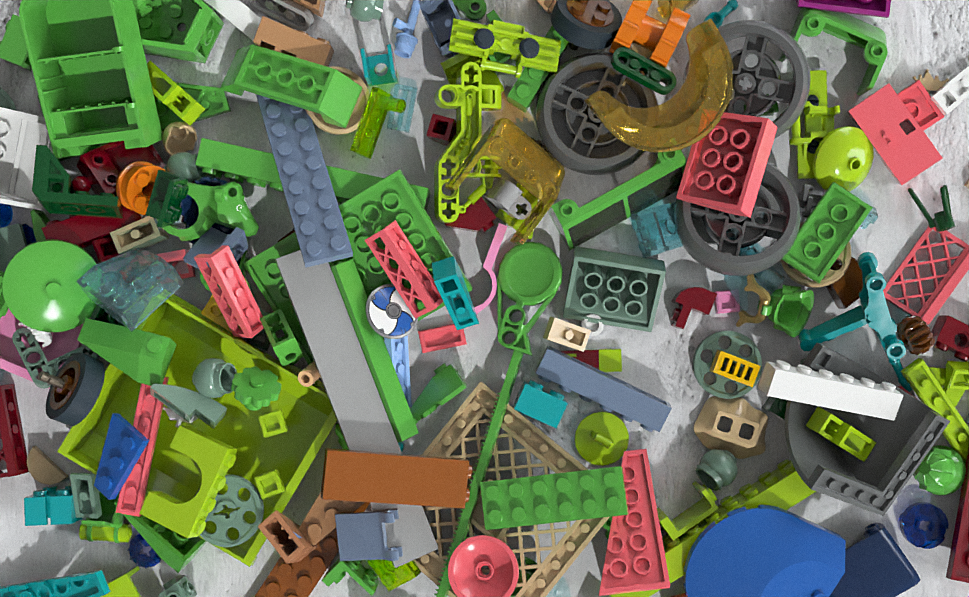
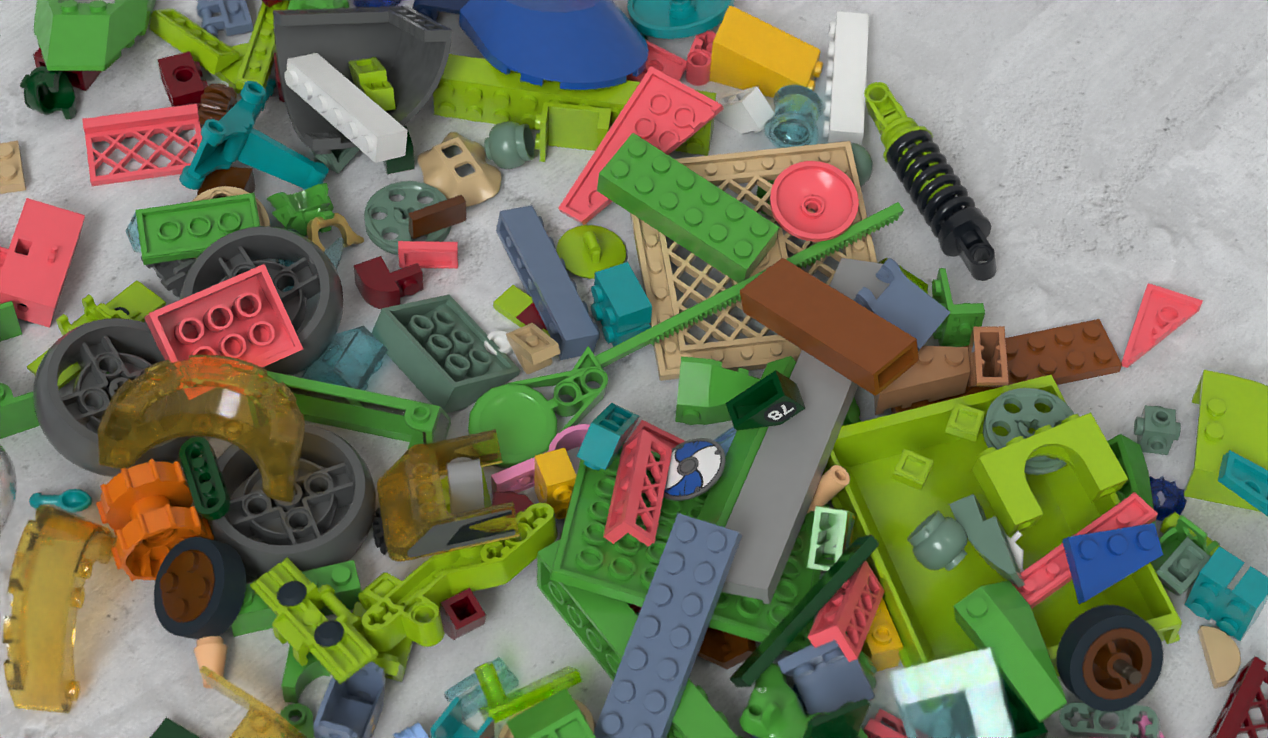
camera: 140 degrees left, 35 degrees down
bright green plant [231,367,281,411] -> none
yellow slope [709,350,761,387] -> none
bright pink tile [714,289,740,314] -> none
lime dish [813,126,874,192] -> none
dark green plant [908,185,956,232] -> none
none -> coral tile [398,241,458,269]
none -> reddish brown tile [408,195,466,239]
none -> yellow brick [534,448,576,519]
none -> dark green slope [725,370,806,431]
none -> dark green tile [729,535,879,687]

